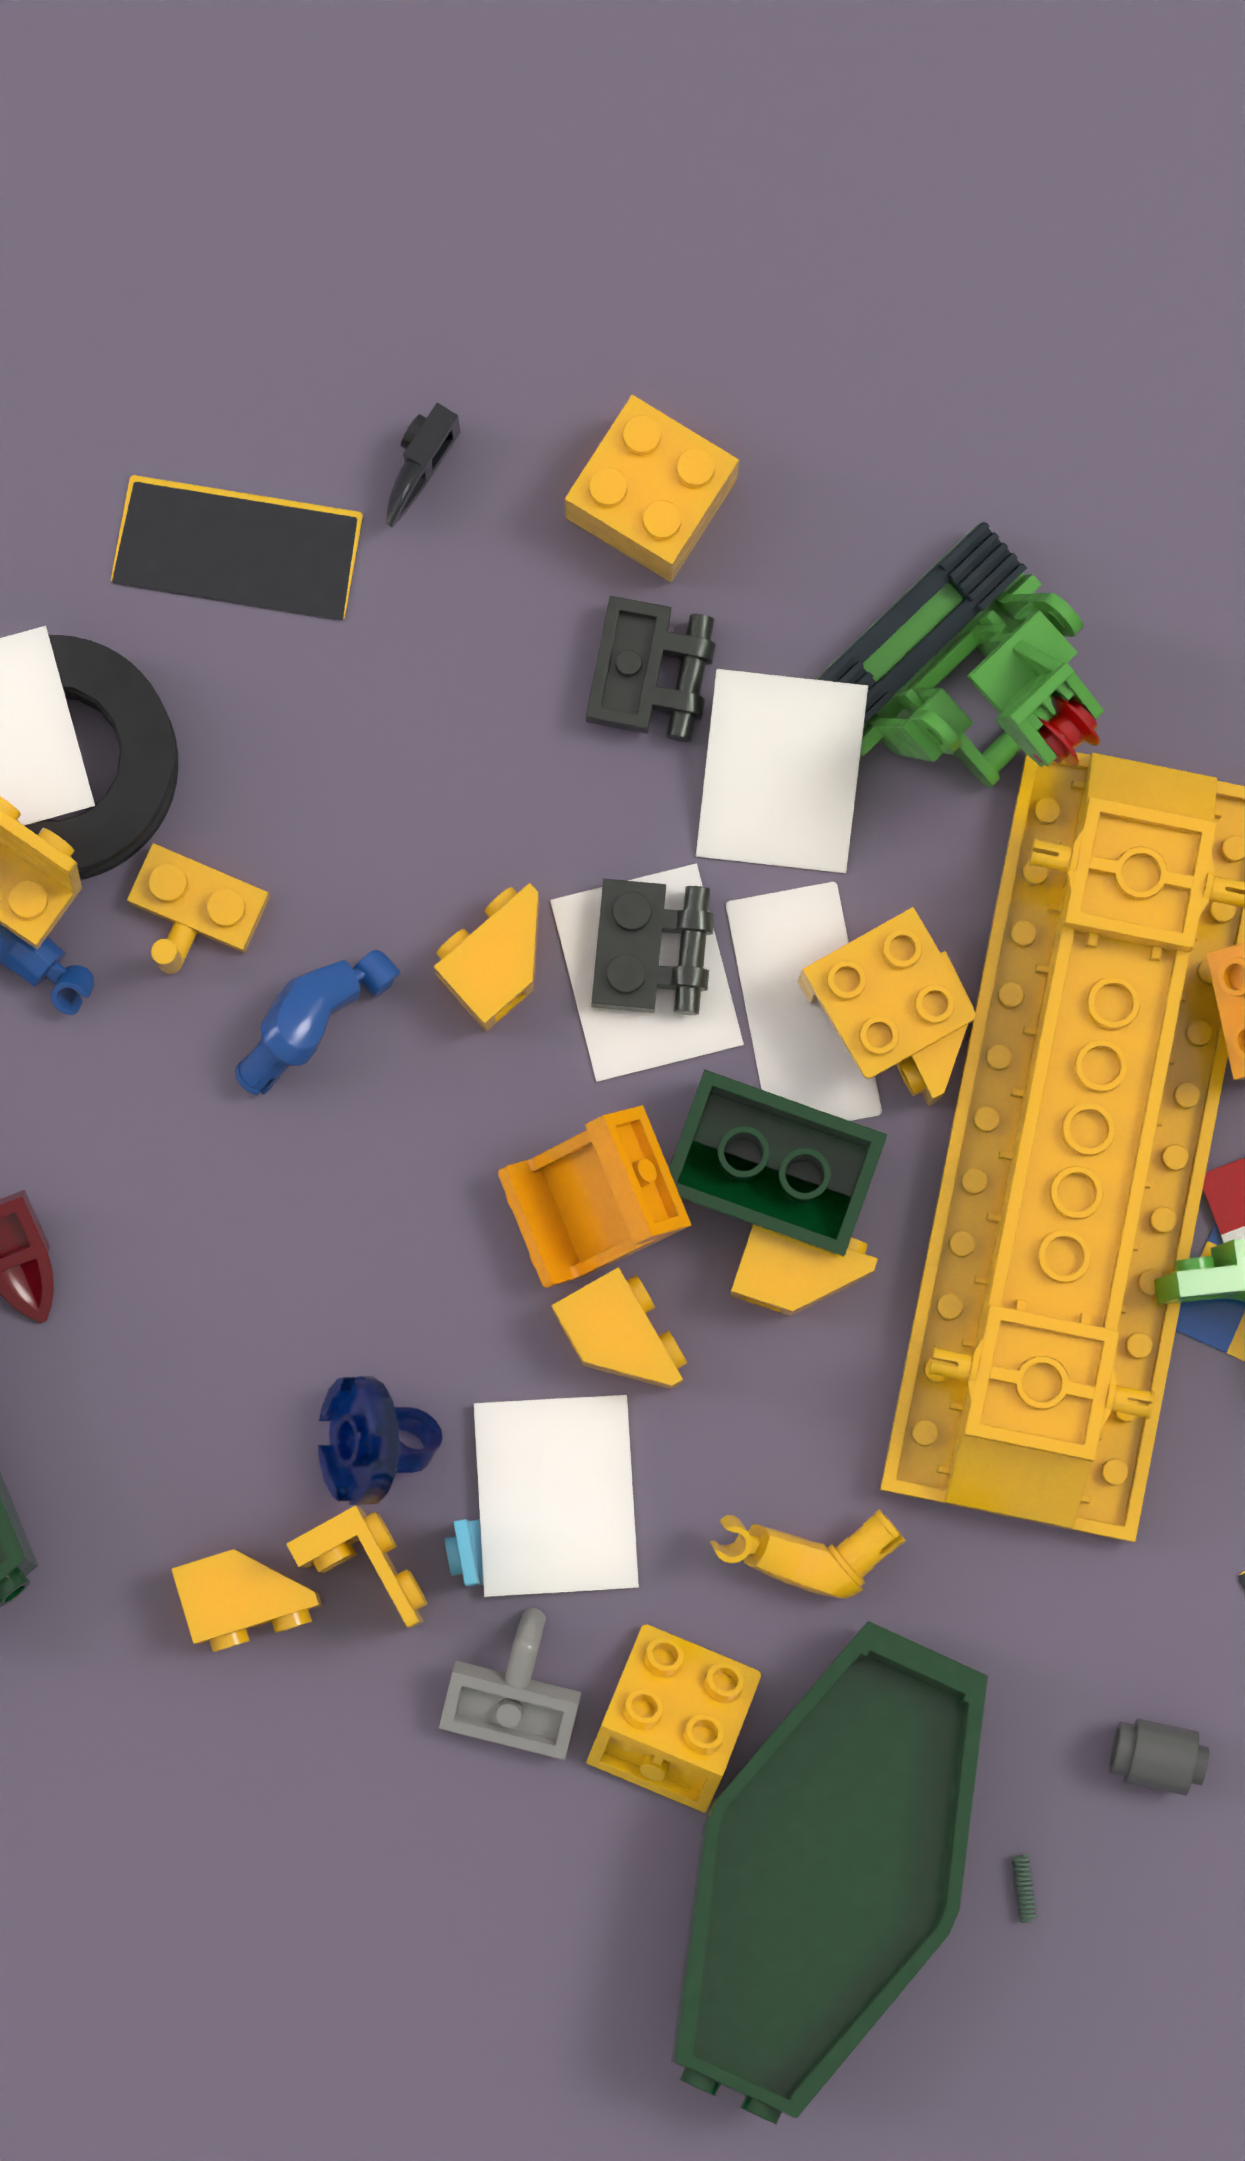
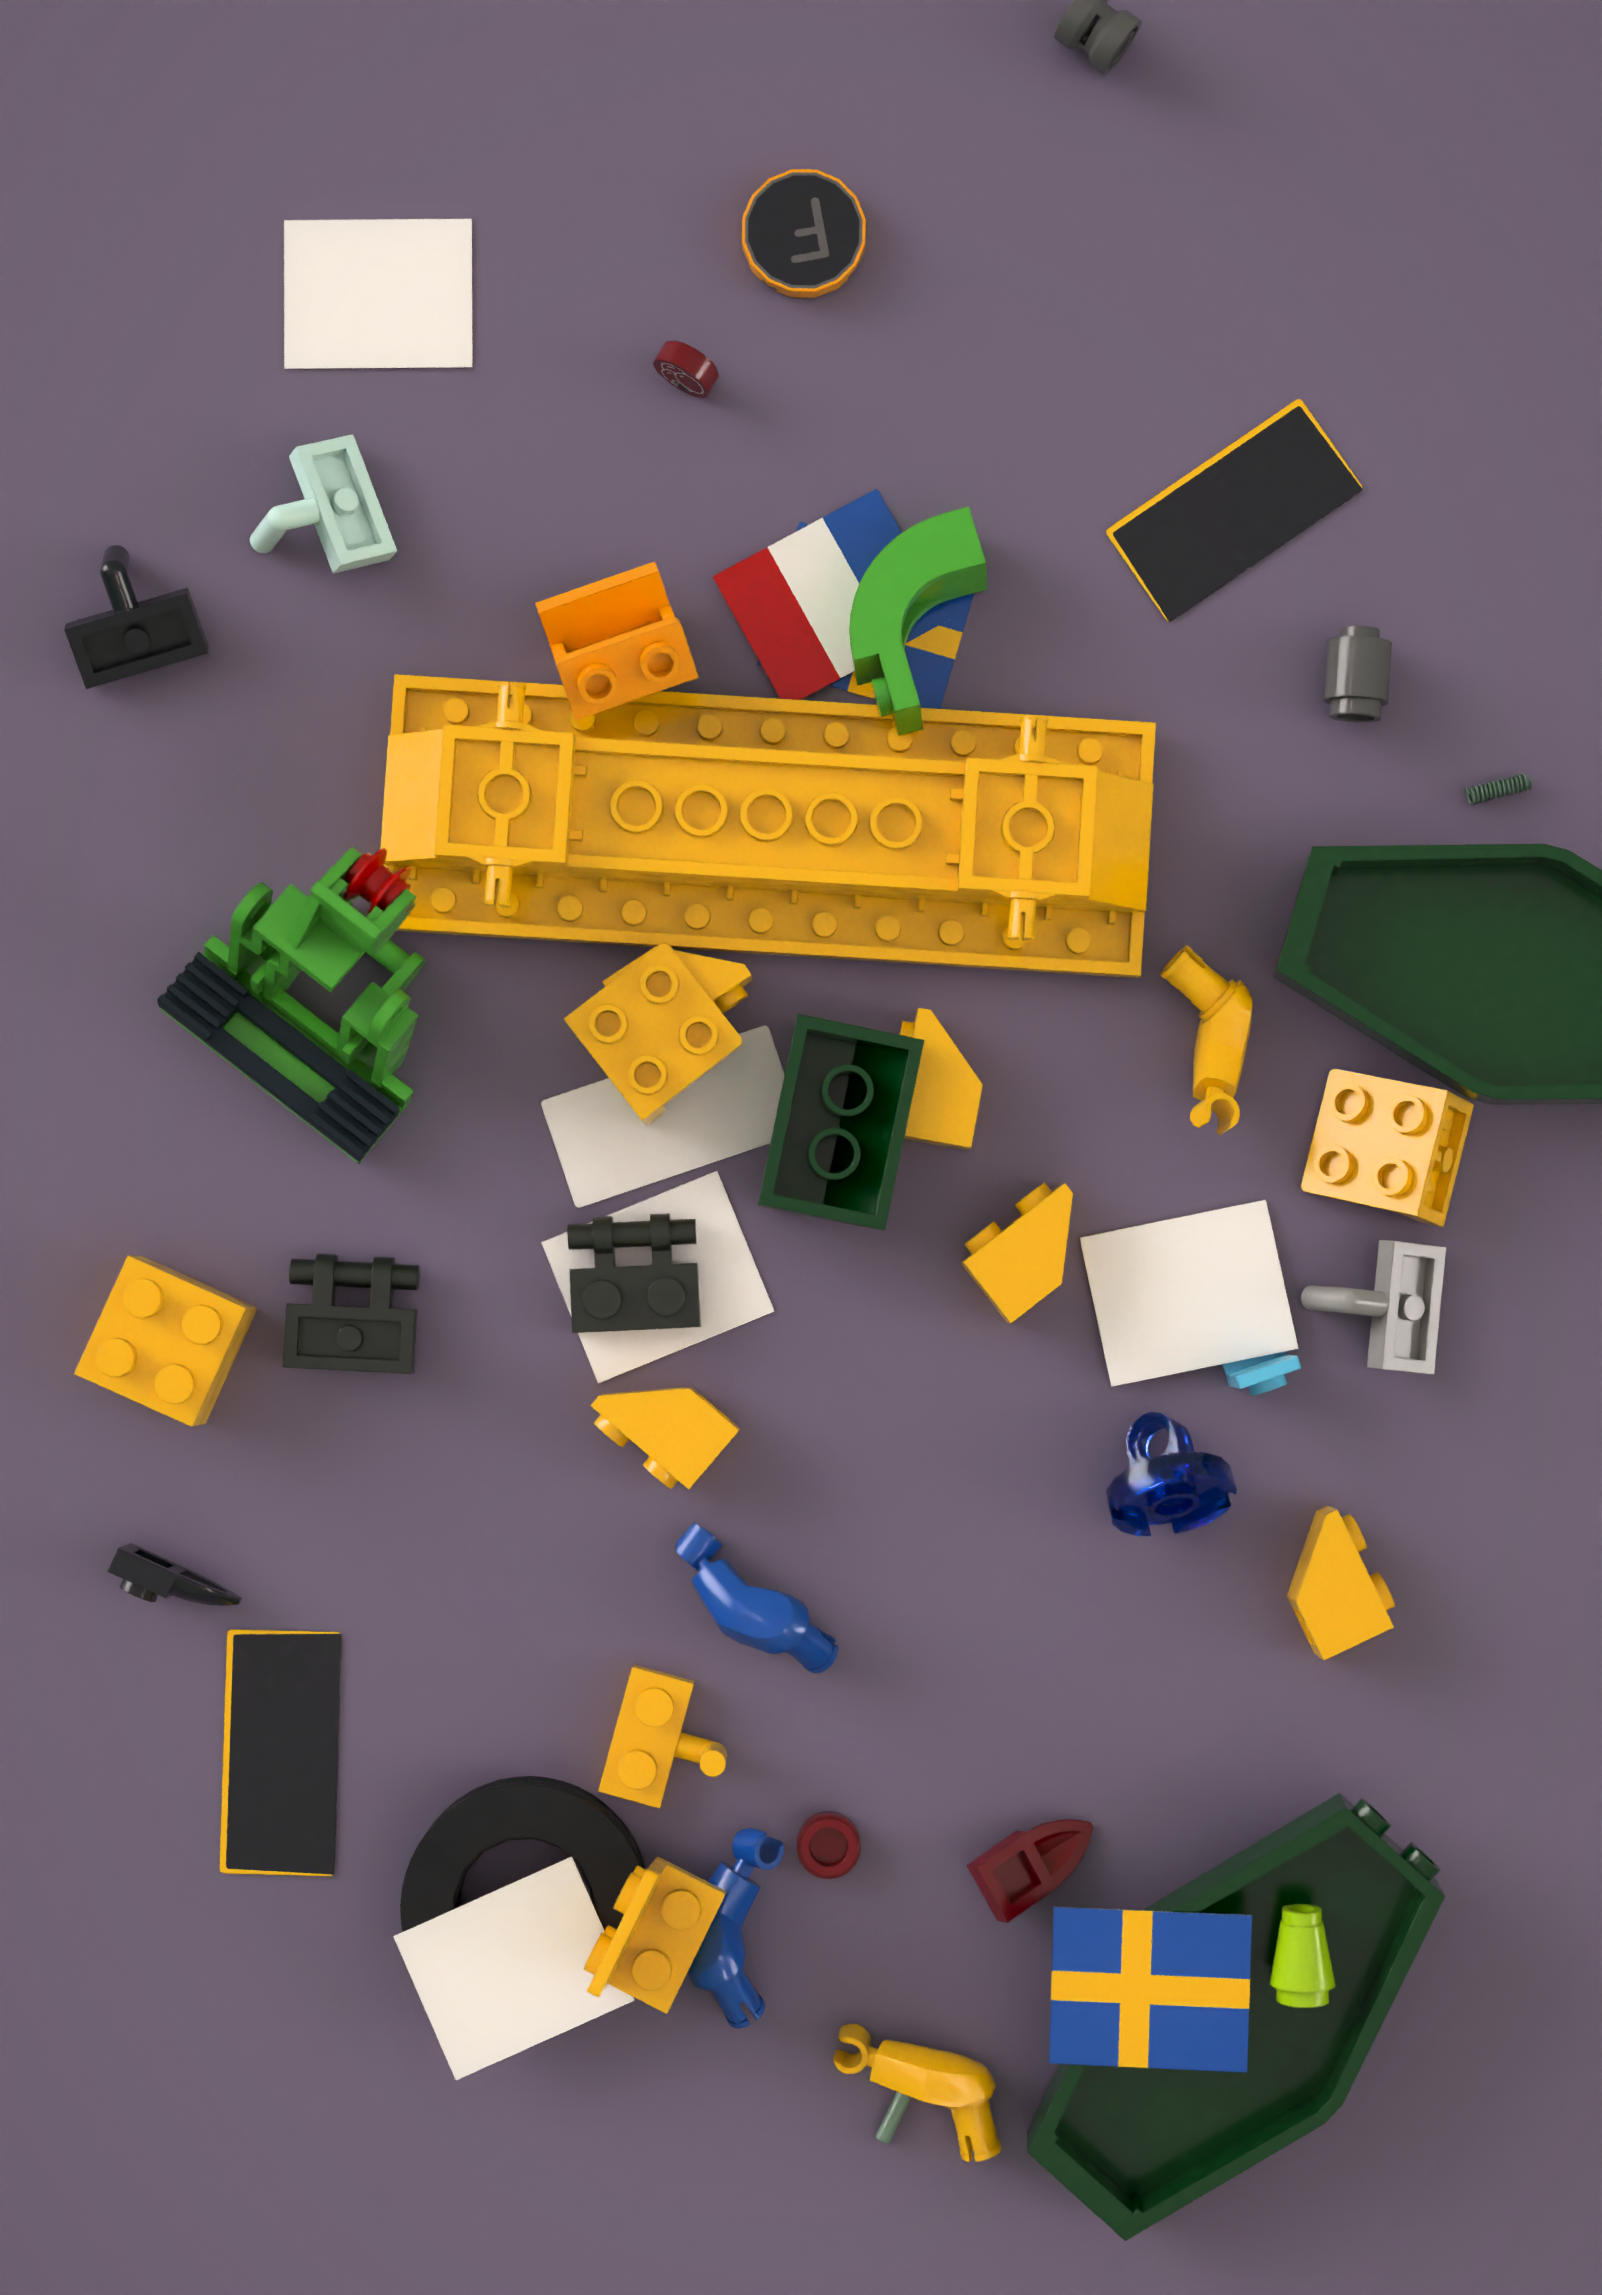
camera: 100 degrees left, 5 degrees up
yellow bracket [286,1505,428,1628] -> none
light orange panel [498,1105,691,1288] -> none
white sticker [696,669,868,873] -> none
none -> dark red tile [797,1811,861,1879]

